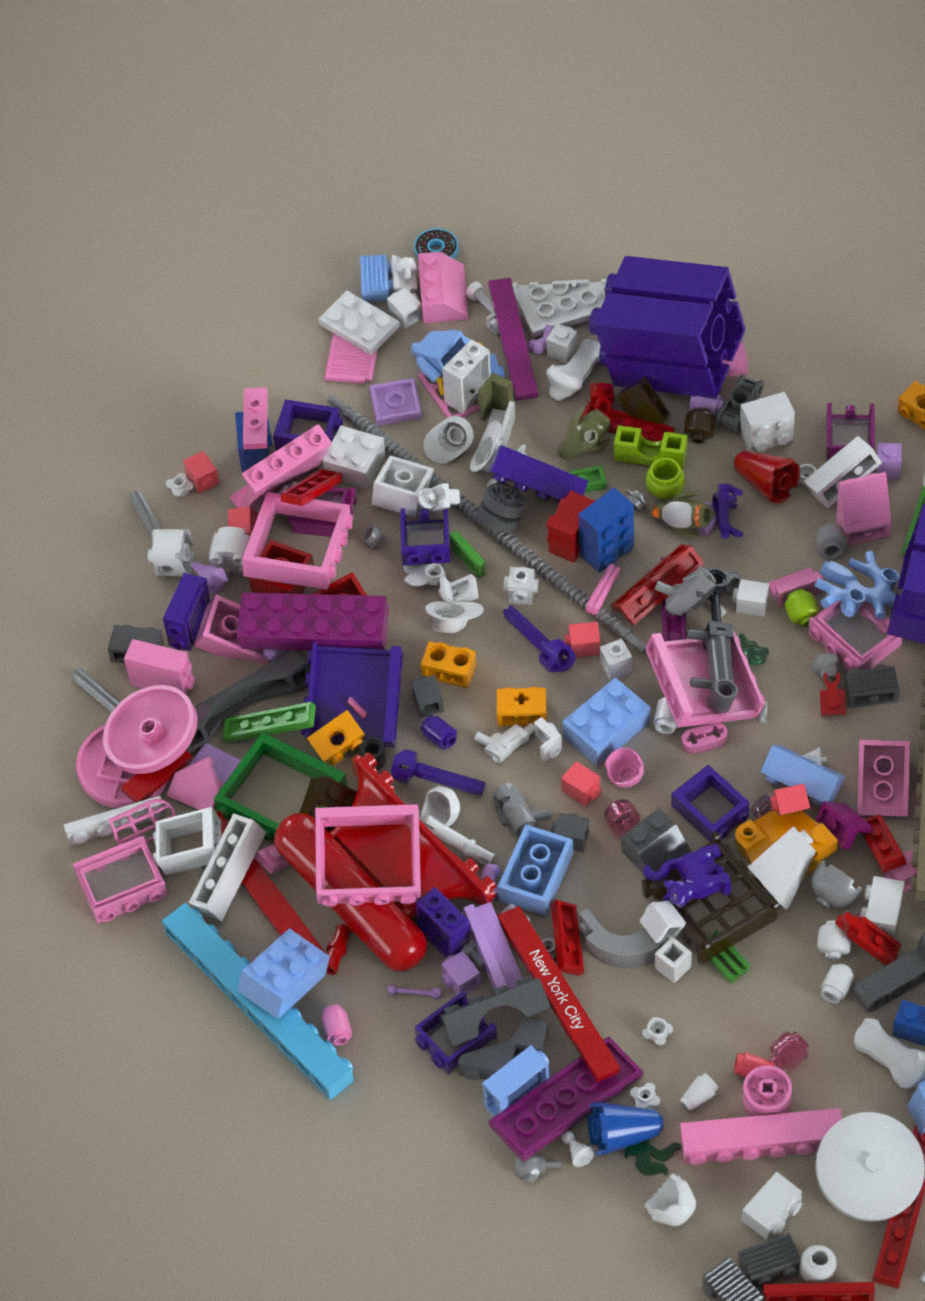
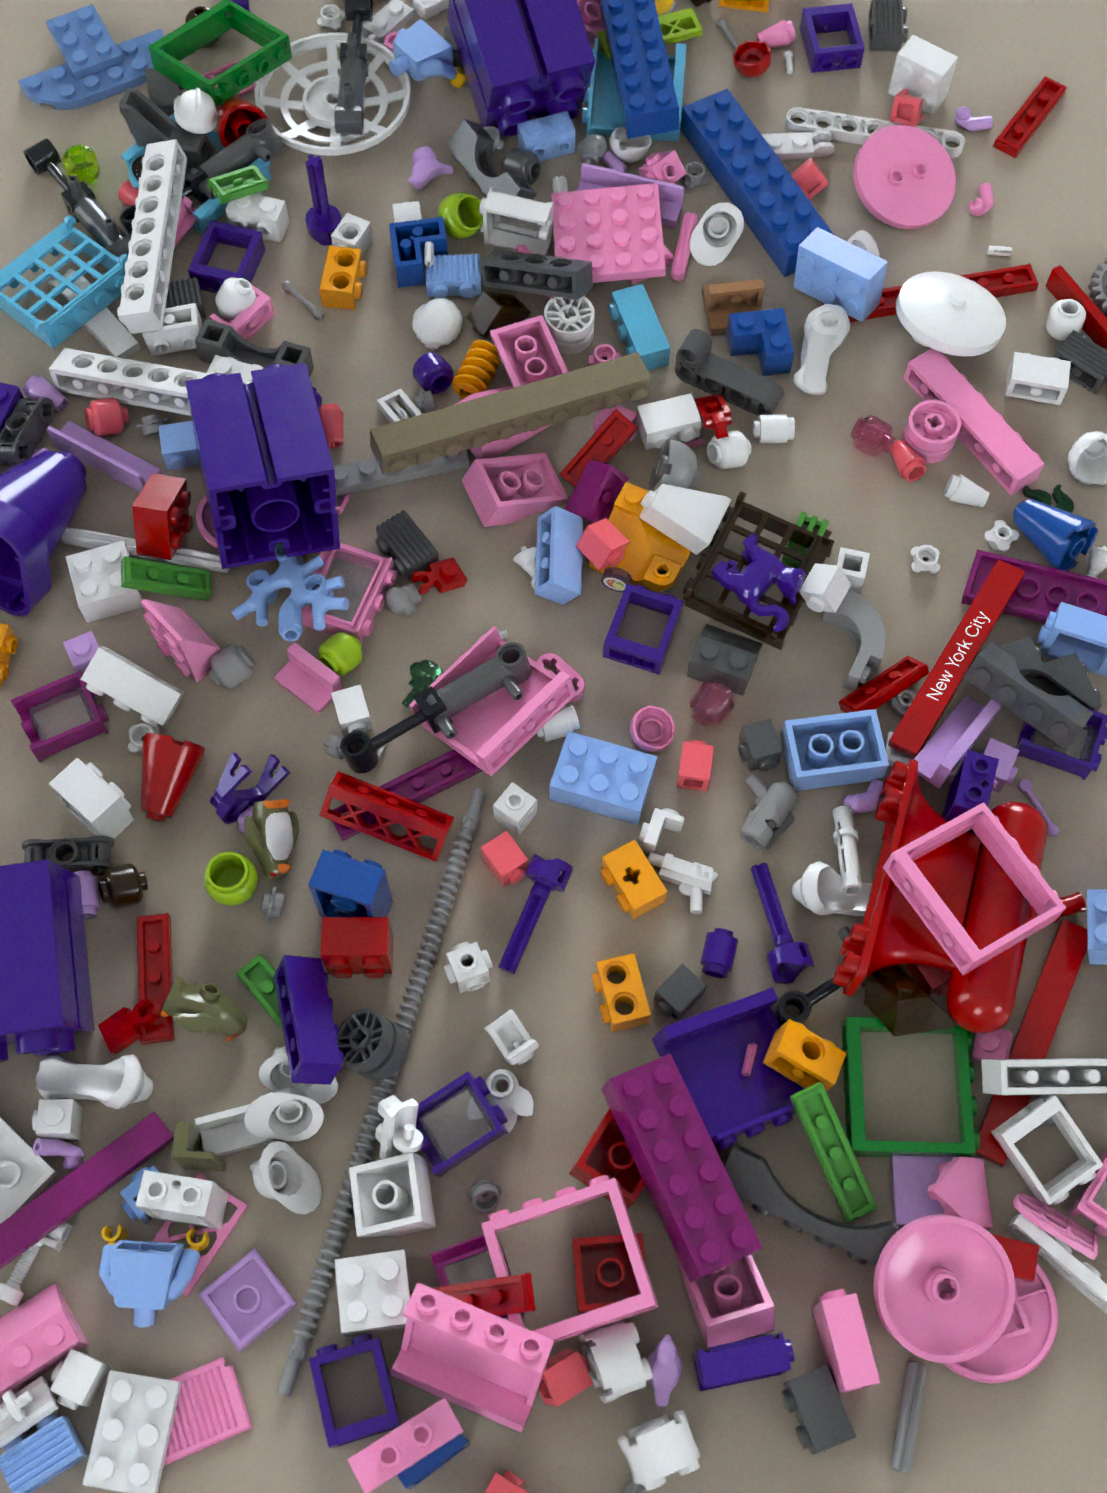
camera: 125 degrees left, 10 degrees up
white piece [425,601,484,633] -> none
bright green tile [449,530,486,578] -> none
bright pink axle [586,564,620,615] -> none
lime arch [614,425,688,470] -> none
dark brown slope [617,376,670,424] -> none
light grey piece [654,567,716,616] -> none

